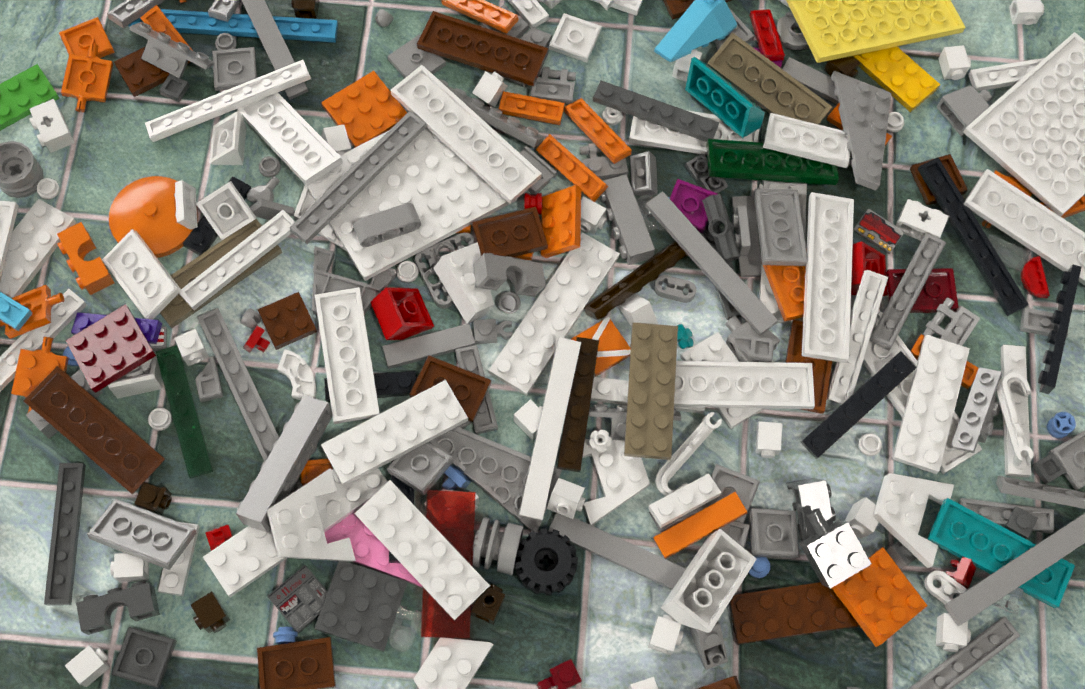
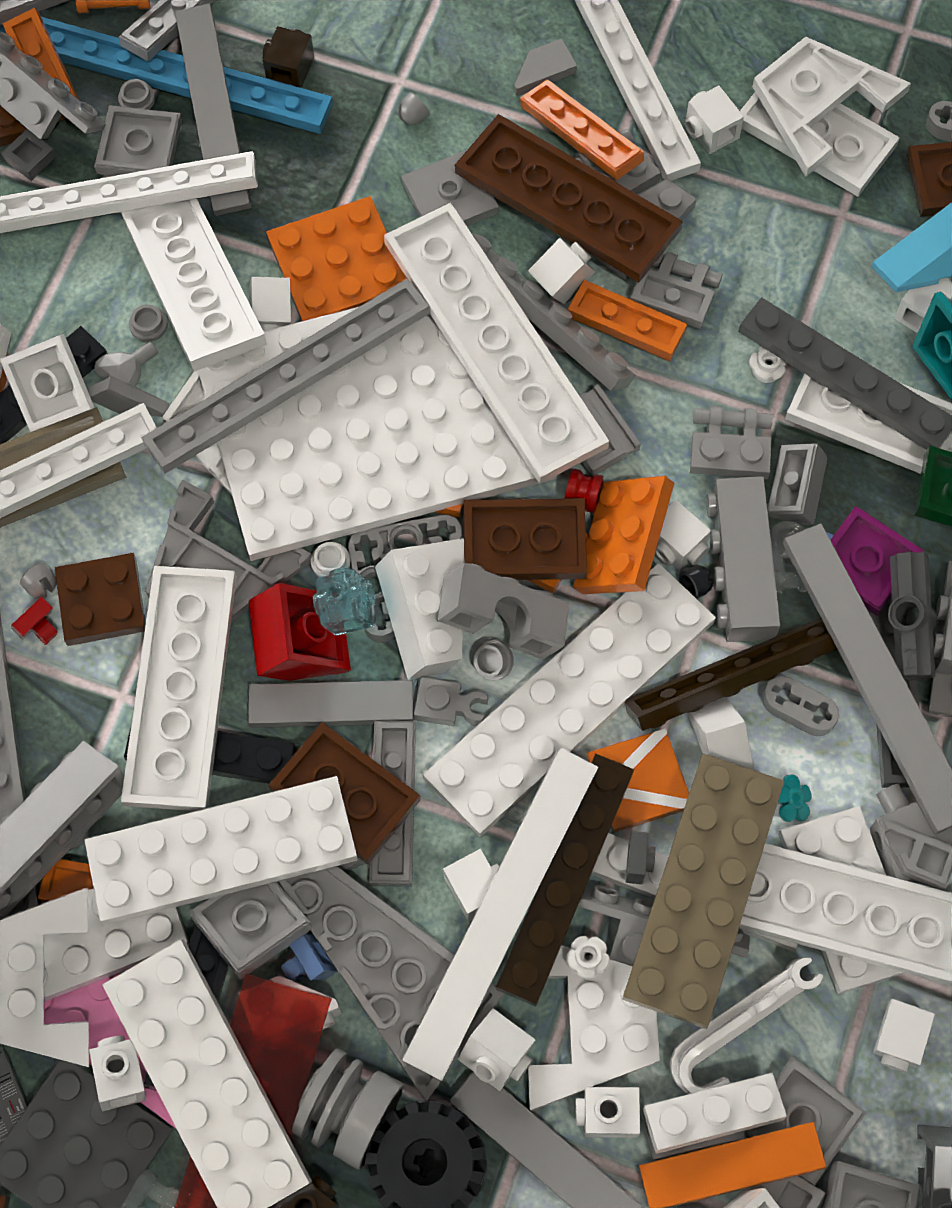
camera: 20 degrees right, 0 degrees up
white slope [209,111,246,165] -> none
white tile [277,349,317,400] -> none
light grey beam [353,203,421,247] -> none
orange tile [536,134,608,202] -> none
white tile [549,13,602,63] -> none
orange tile [564,98,632,164] -> none
flat silver slope [684,153,728,193] -> none
none -> white brick [89,1036,146,1111]
none -> clear light blue brick [313,568,375,636]
none -> white brick [575,1087,640,1138]
none -> dark grey plate [625,831,655,885]
none -> black hinge [679,565,714,599]

